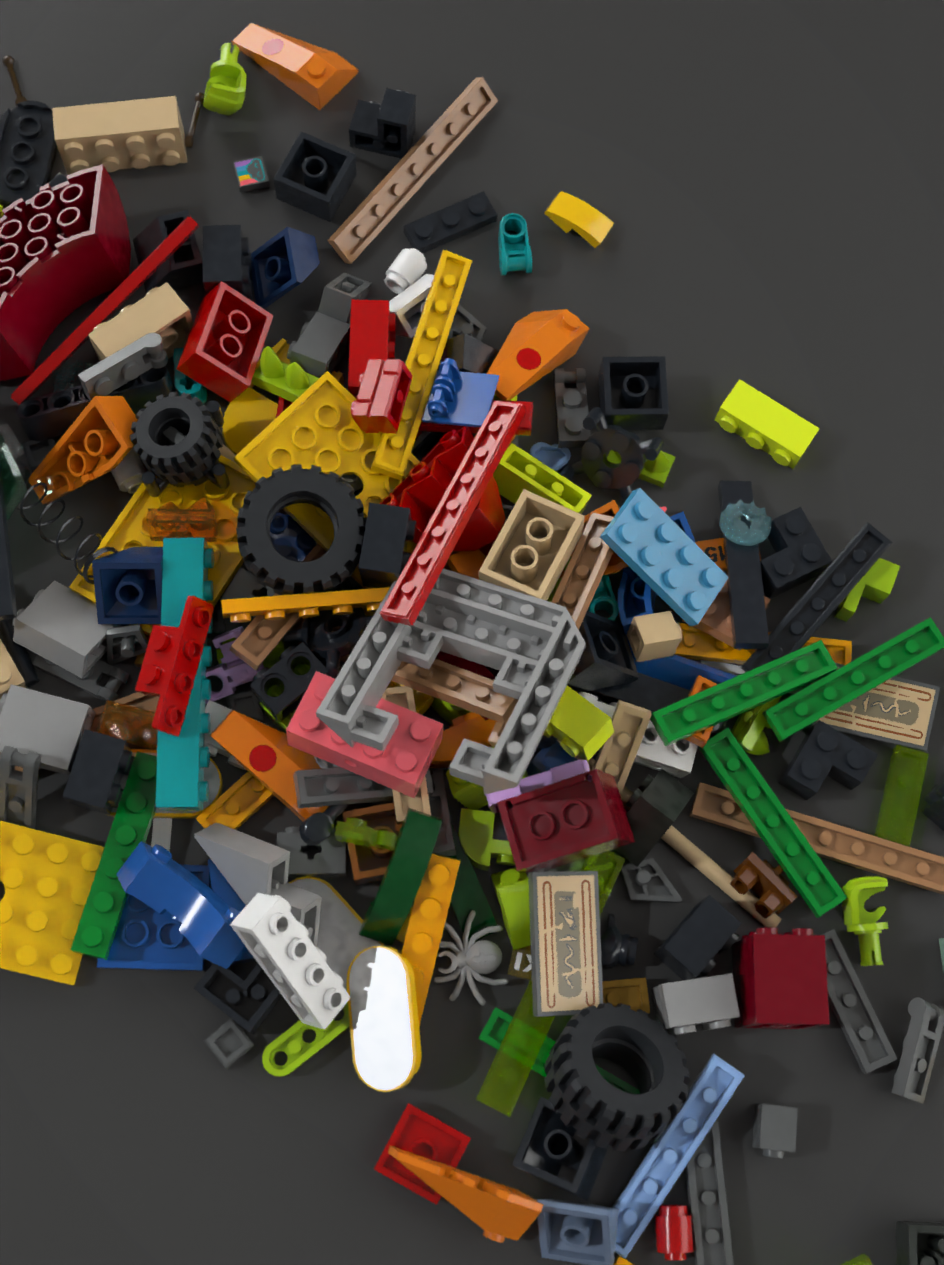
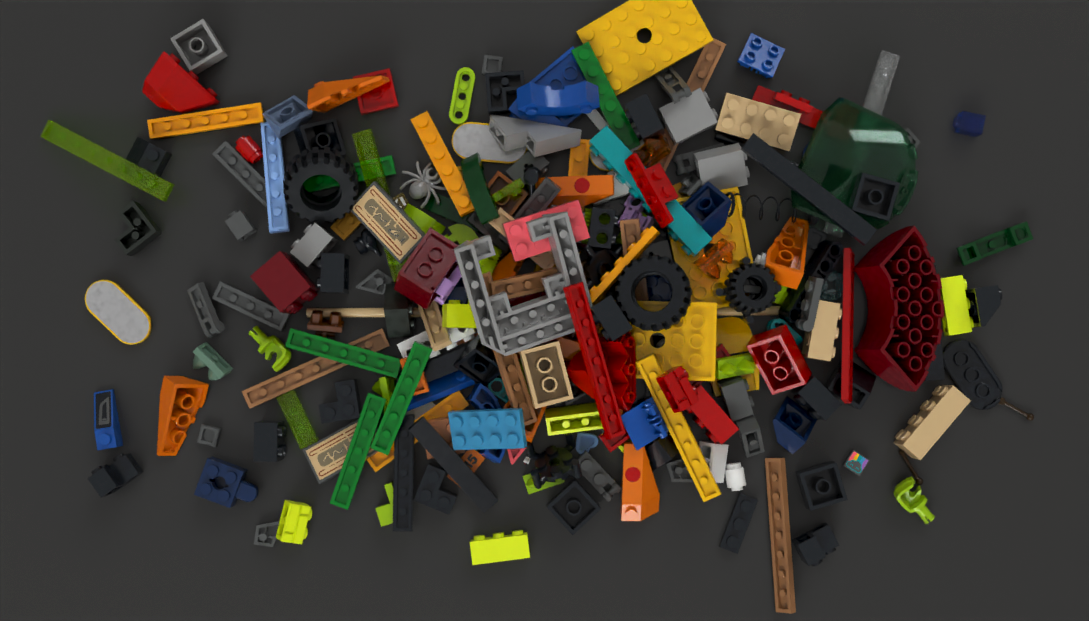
camera: 145 degrees right, 15 degrees up
white brick [230,893,351,1030] -> none
orange wedge [232,23,358,110] -> none
tile [346,946,422,1092] -> none
teal piece [498,213,532,275] -> none
yellow slope [544,191,614,248] -> none
tan brick [627,611,682,662] -> none
clear light blue gear [719,499,771,546] -> none

